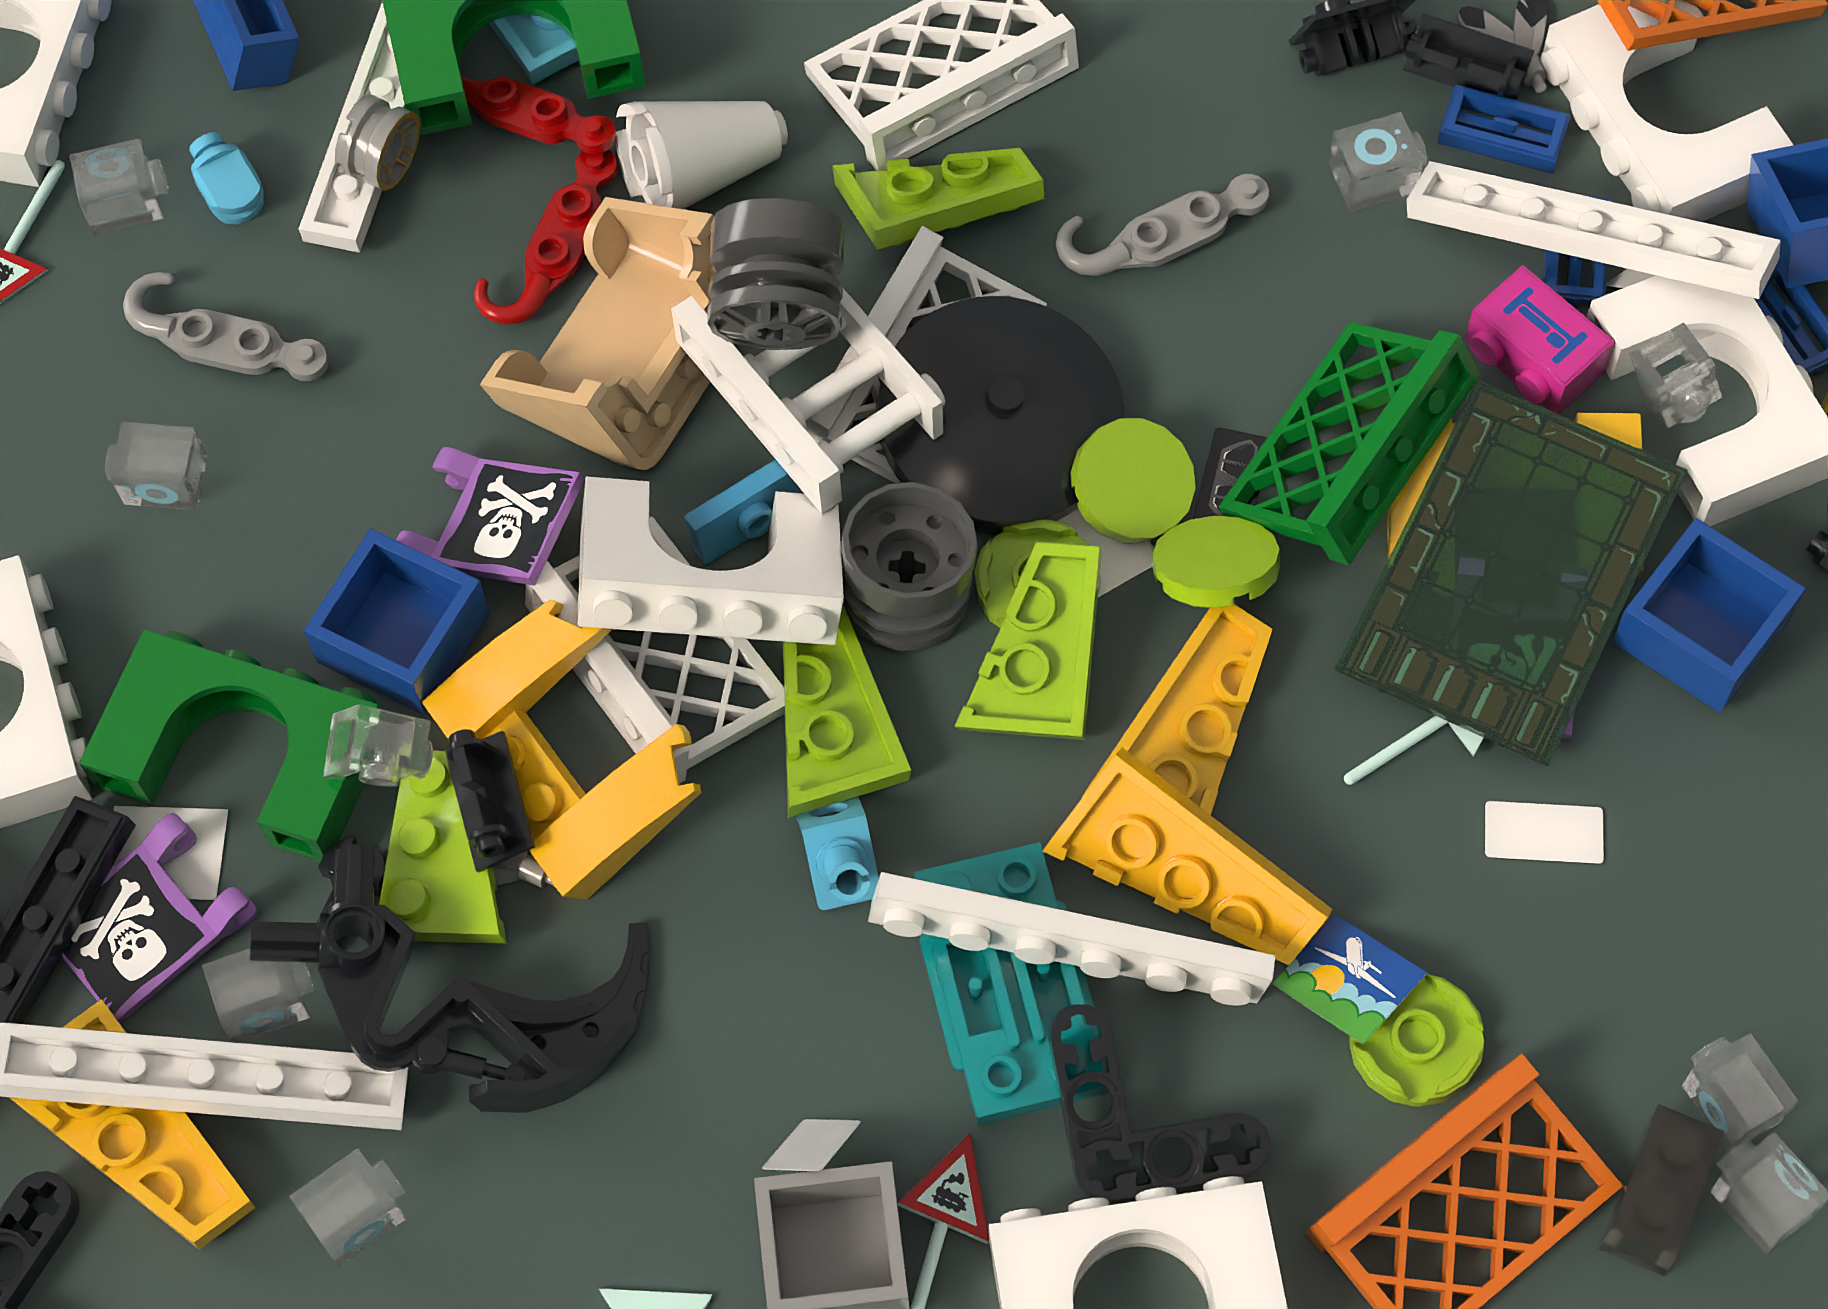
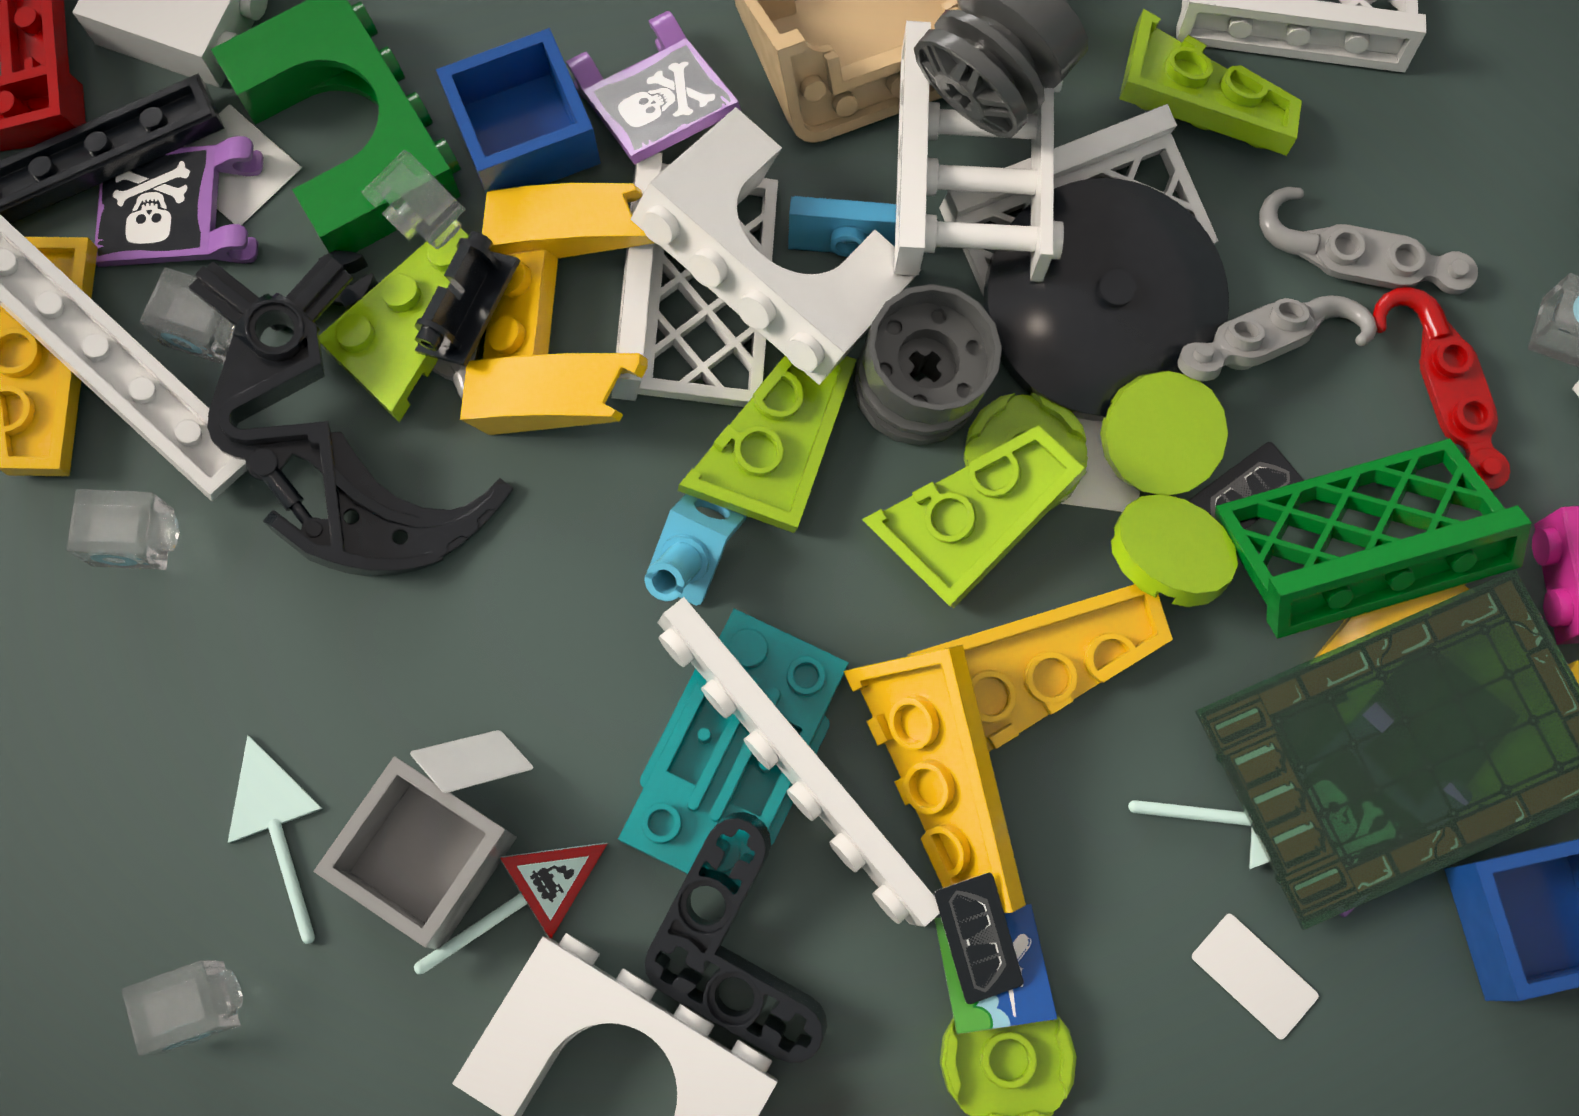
camera: 35 degrees right, 10 degrees up
none -> black sticker [934,873,1024,1004]
none -> light grey piece [1178,295,1377,381]
none -> red piece [1373,287,1511,492]

